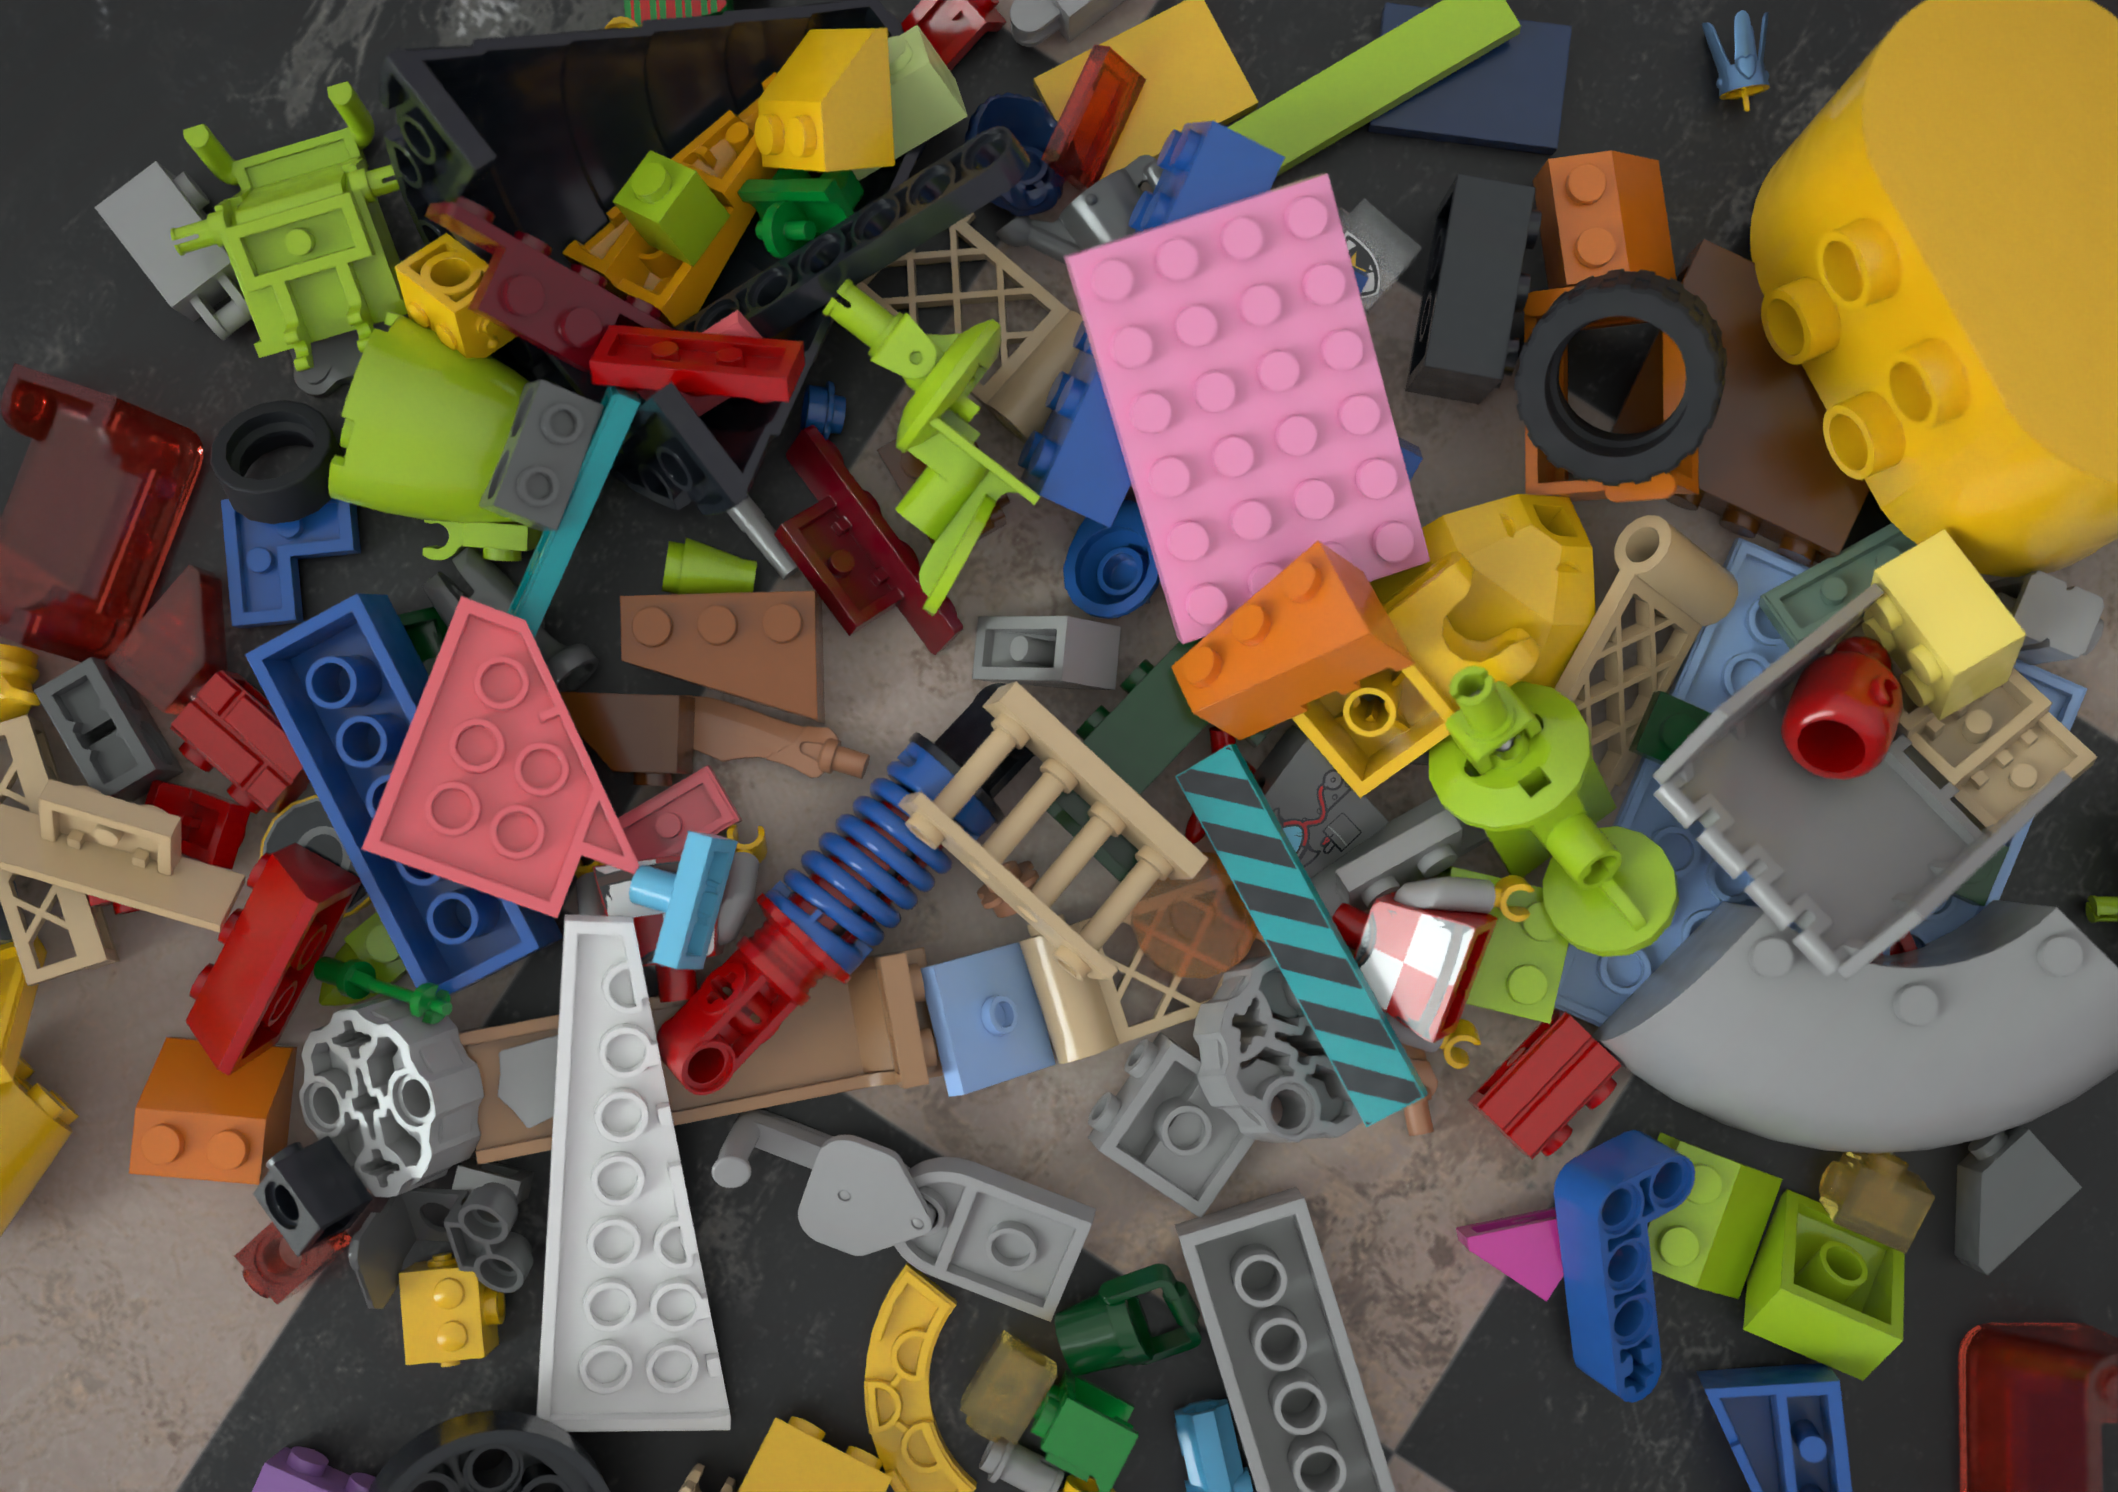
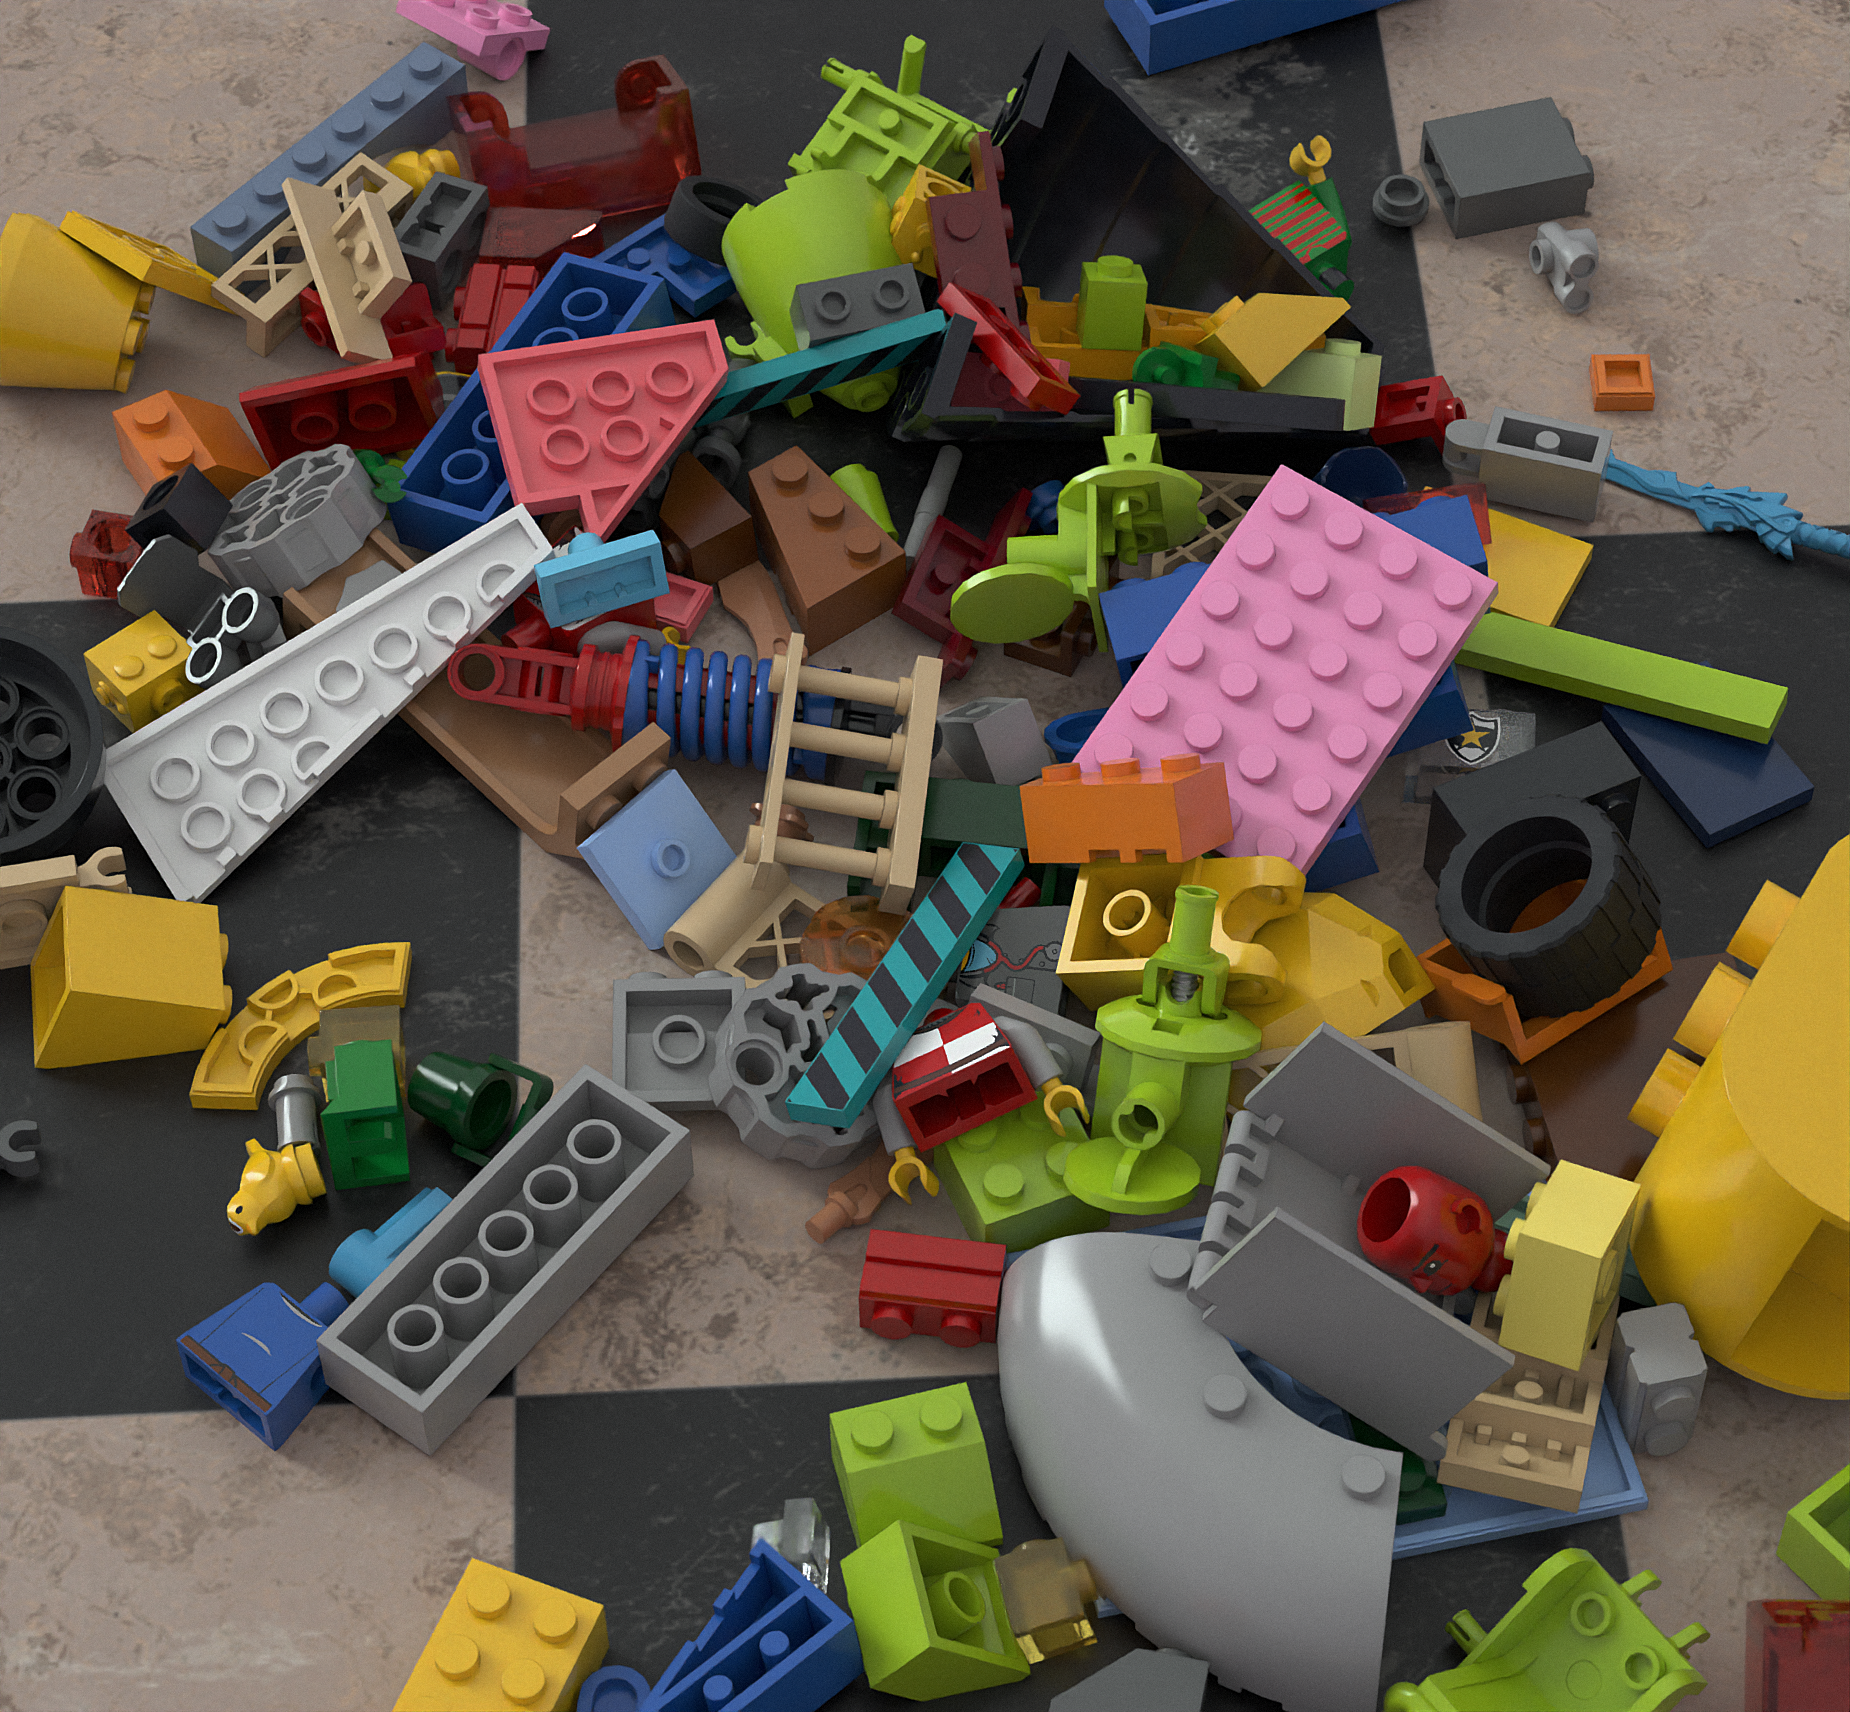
camera: 60 degrees right, 35 degrees down
light grey brick [94,161,252,341] -> none
light grey plate [712,1109,1096,1322] -> none
dark pink slope [1456,1207,1563,1302] -> none
orange slope [1533,150,1677,289] -> none
blue beam [1554,1130,1695,1403] -> none
none -> clear tile [751,1497,831,1595]

